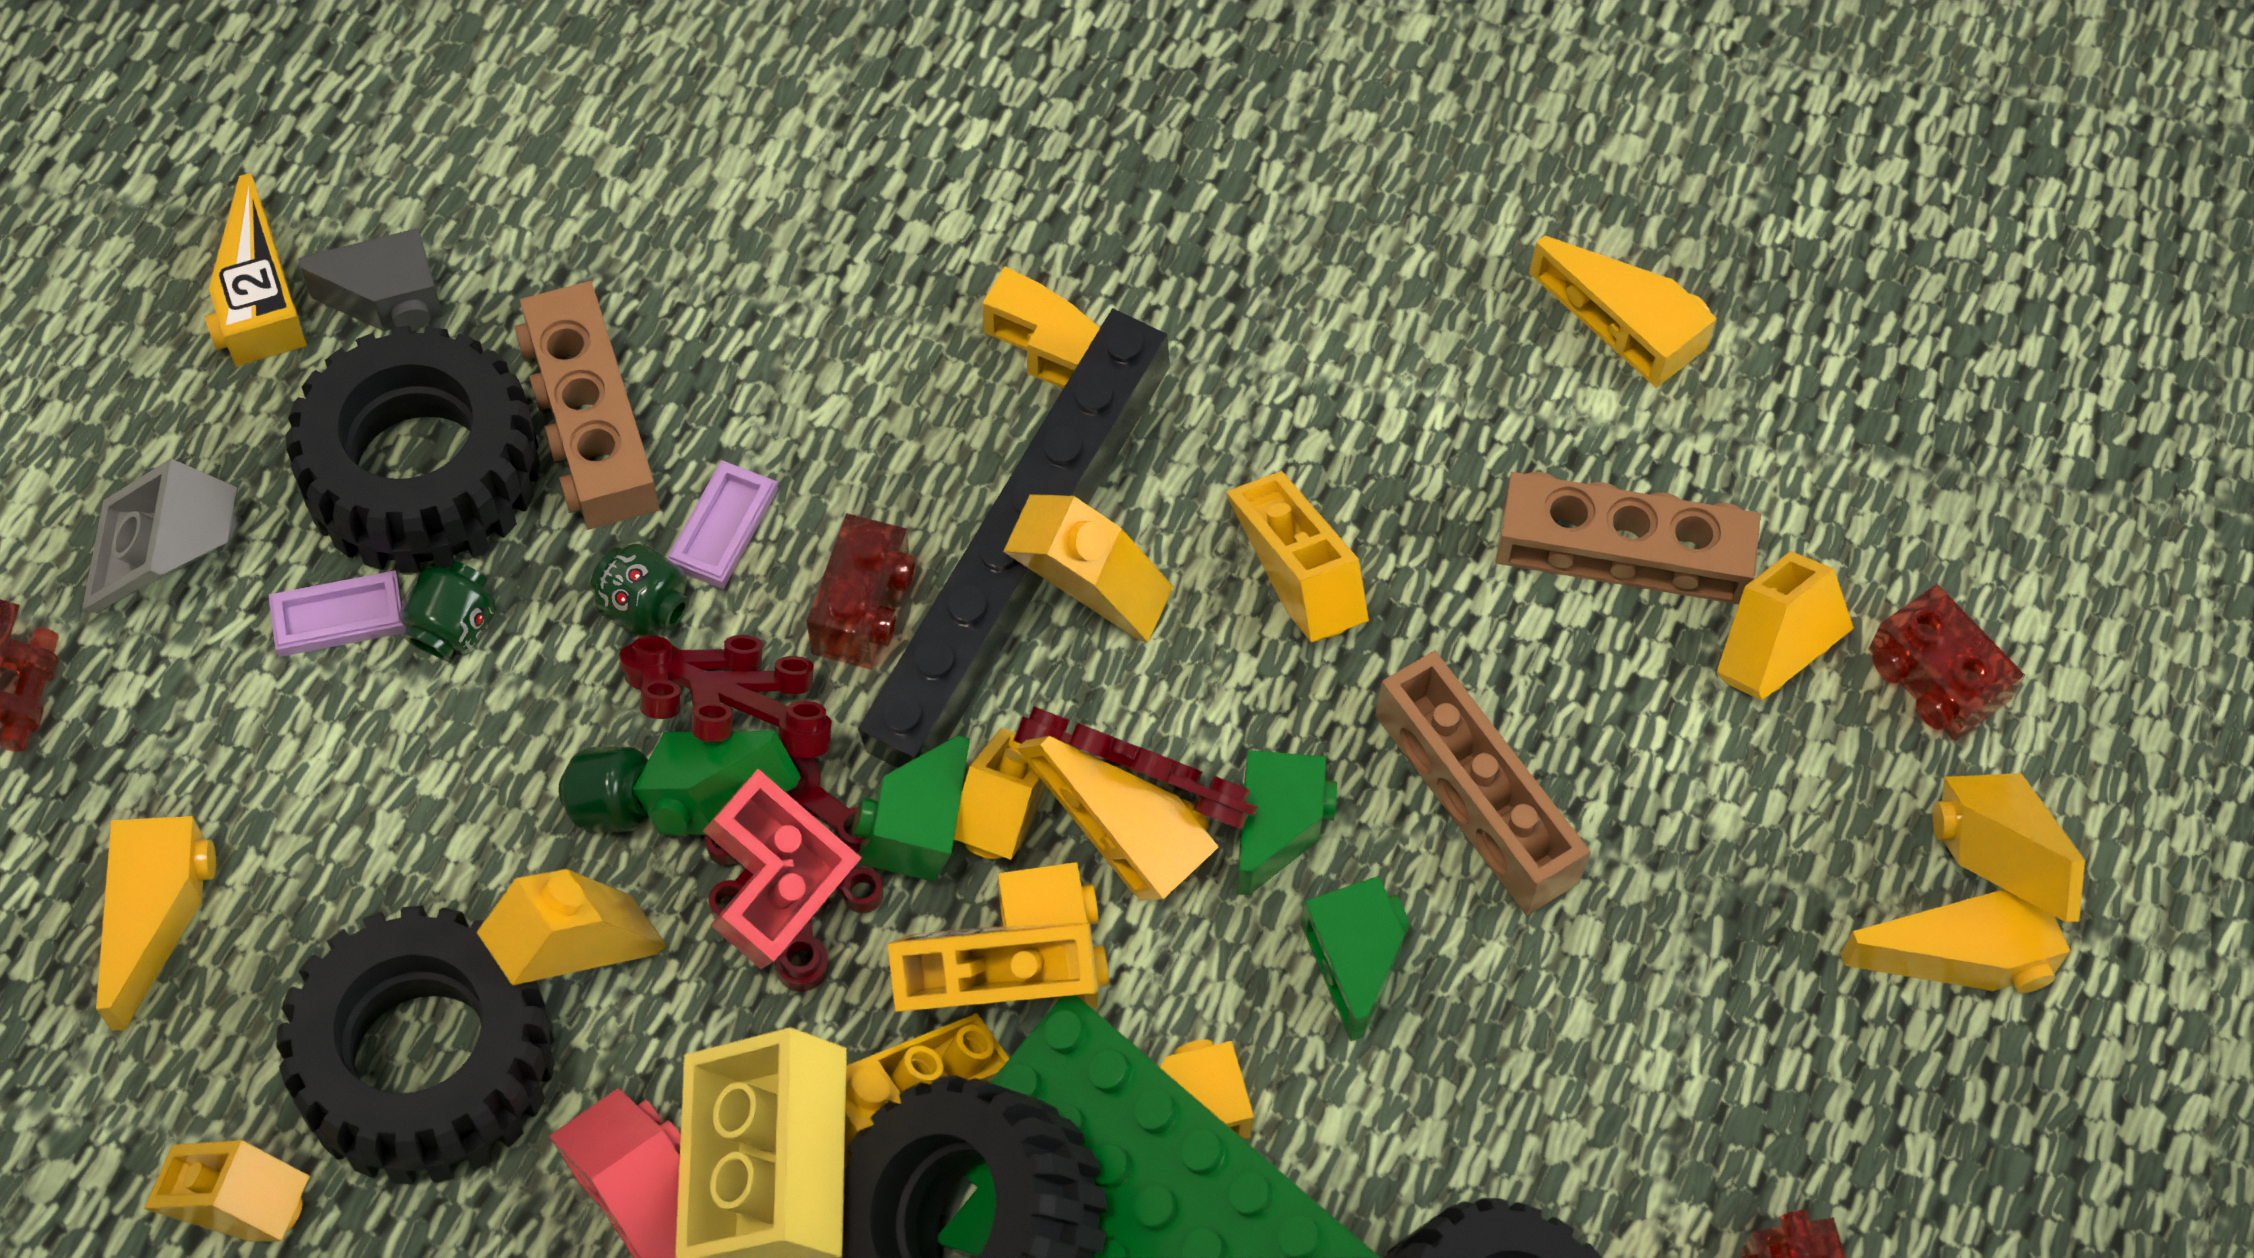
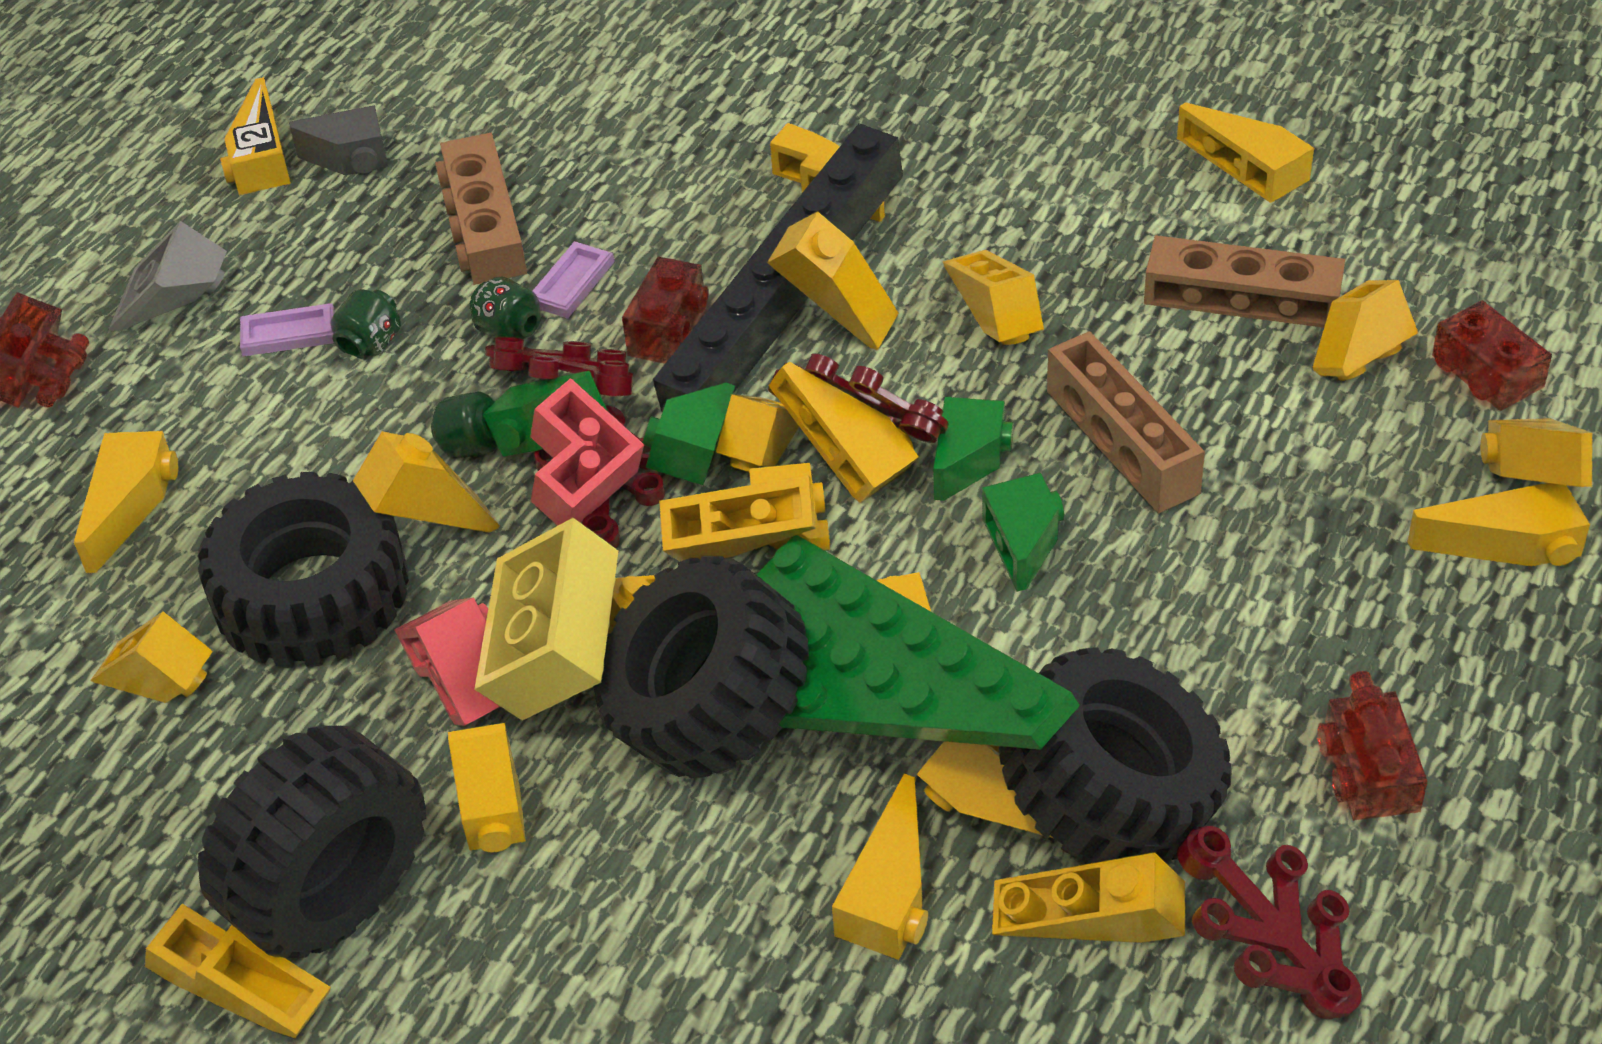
camera: 10 degrees right, 15 degrees down
black tyre [286,326,540,573] -> none

